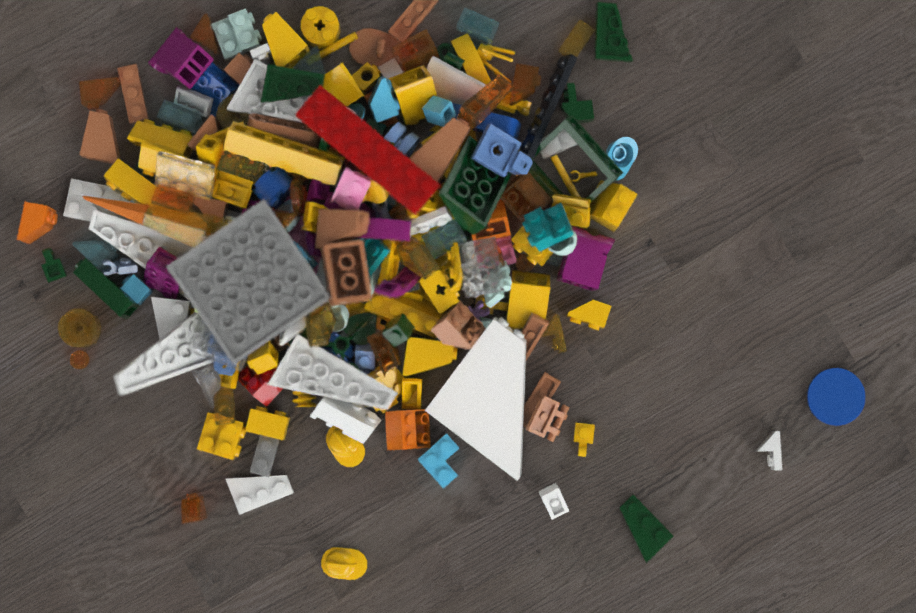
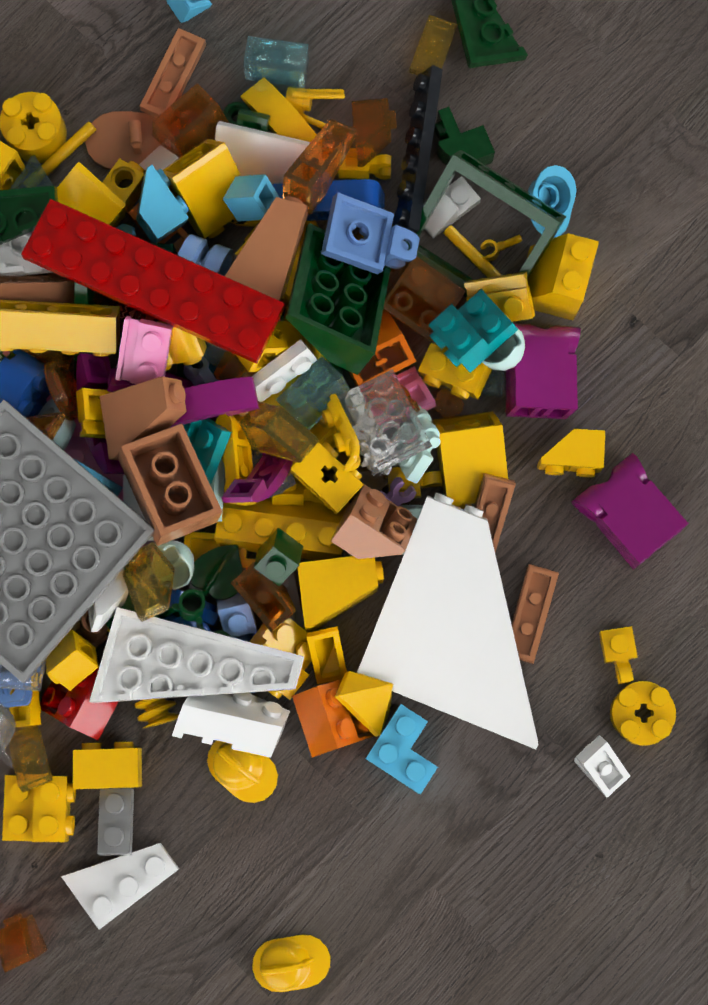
camera: 15 degrees left, 5 degrees down
nougat plate [525,394,570,442] -> none
clear yellow slope [541,314,567,354] -> none
none -> yellow slope [335,671,393,737]
none -> magenta piece [571,453,689,570]
none -> yellow plate [610,681,676,746]

